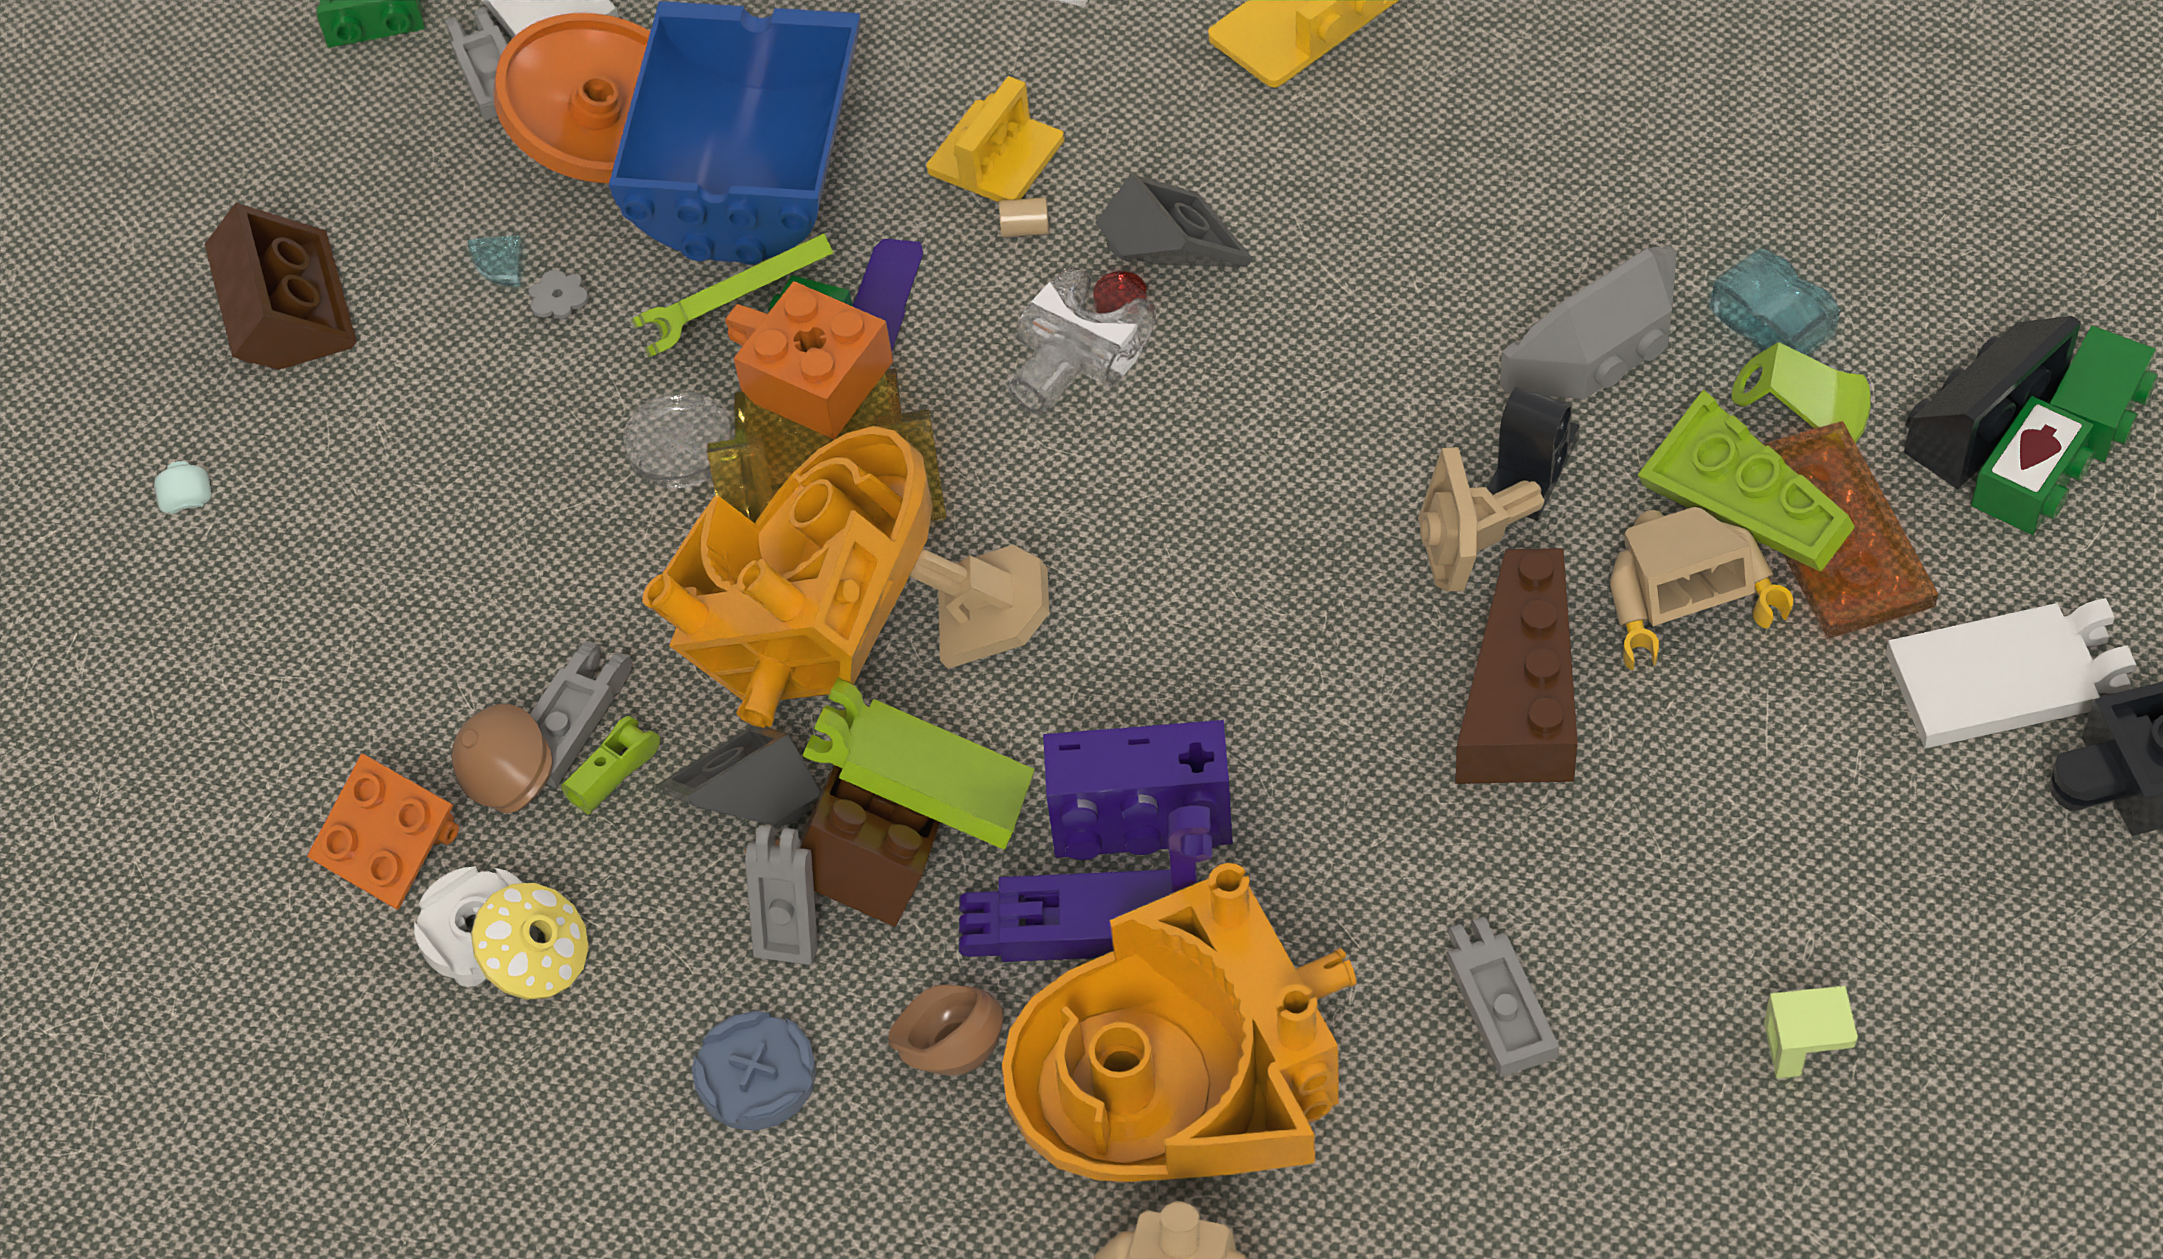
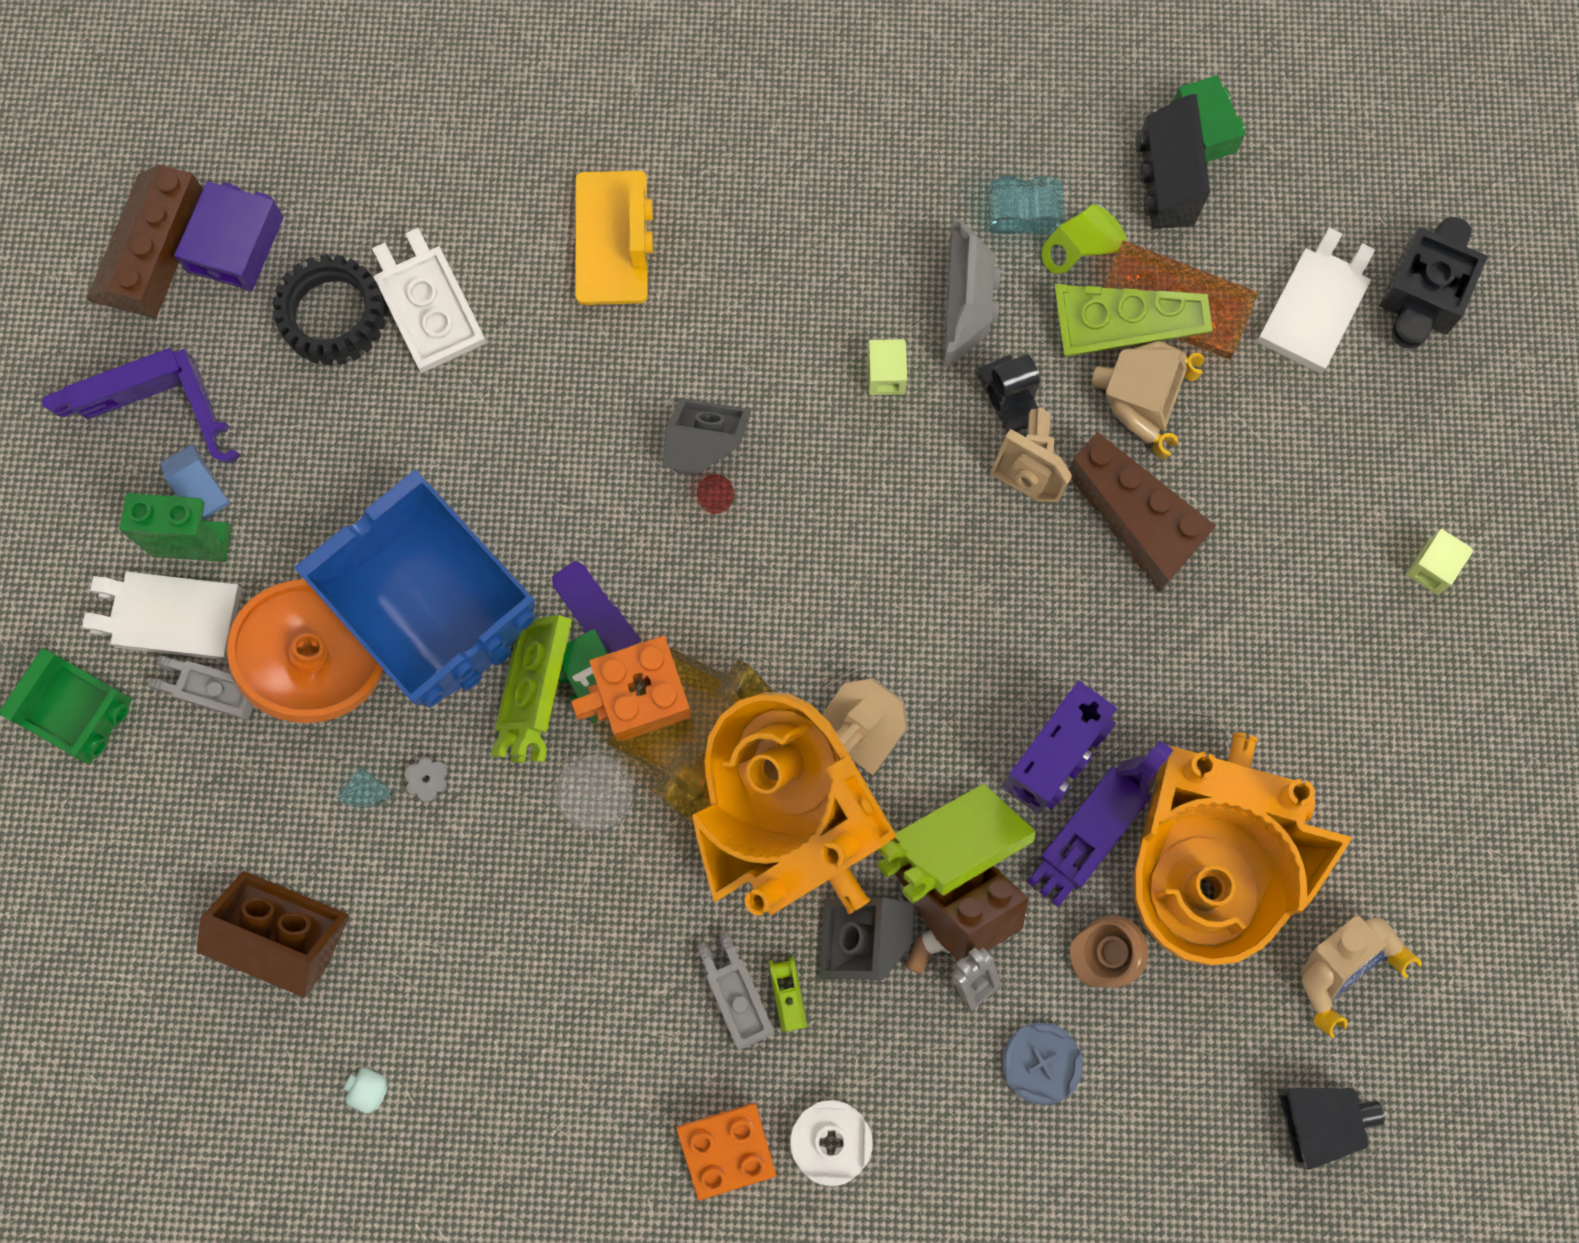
camera: 55 degrees left, 20 degrees up
medium nougat hat [451,704,553,814] -> none
light yellow dish [471,883,589,1000] -> none
yellow bracket [926,76,1064,202] -> none
tan hinge [999,197,1049,238] -> none
clear connector [1008,266,1156,415] -> none
light grey hinge [1446,916,1559,1078] -> none
green brick [1971,396,2095,535] -> none
none -> yellowish green panel [868,339,907,395]

